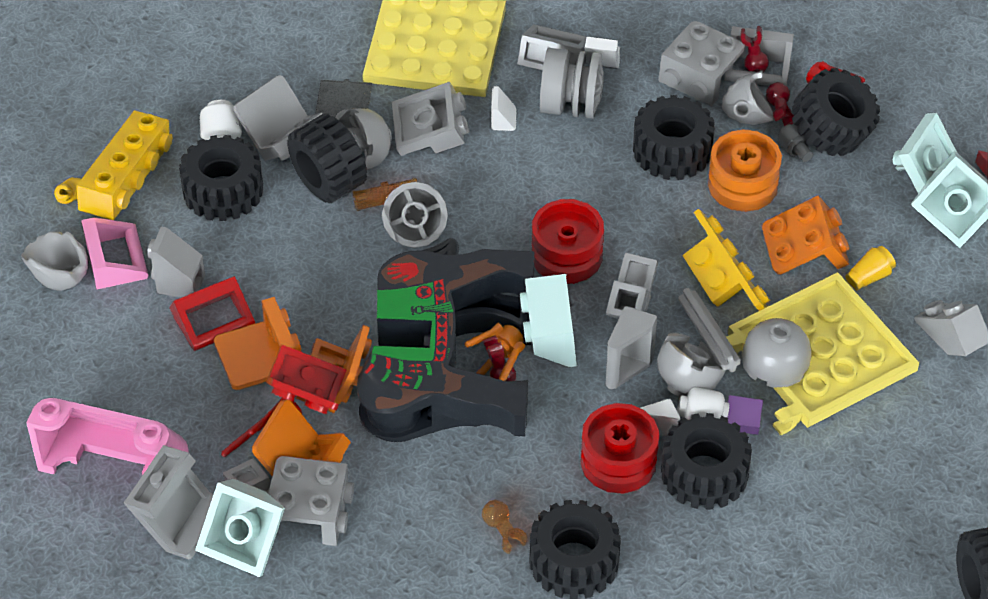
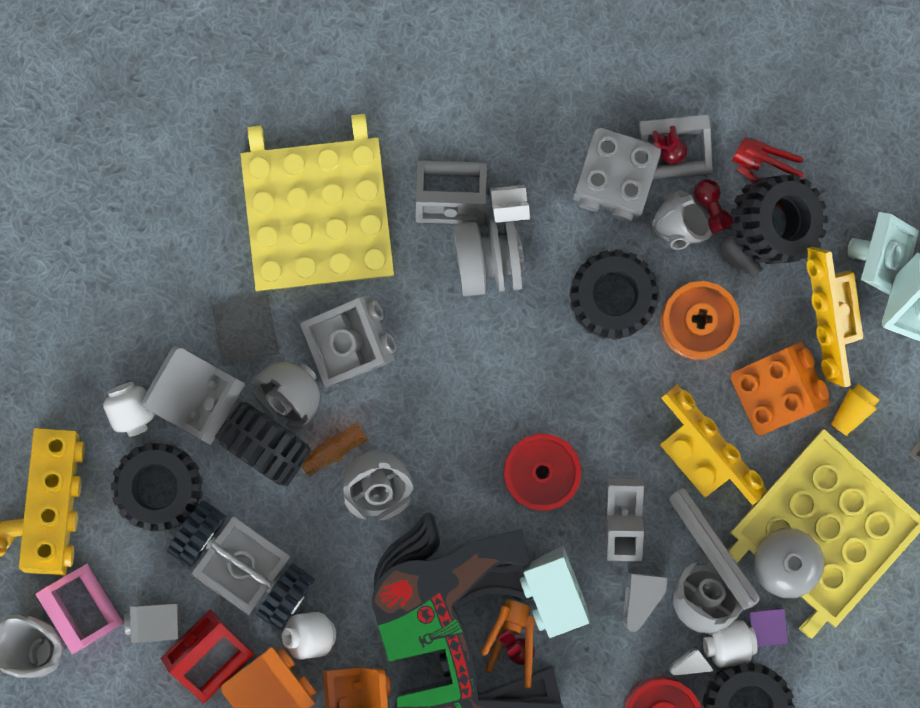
camera: 20 degrees left, 35 degrees up
white slope [491,86,516,131] -> none
none -> plate [167,500,315,631]
none -> white head [282,612,336,660]
none -> yellow bracket [806,247,863,387]

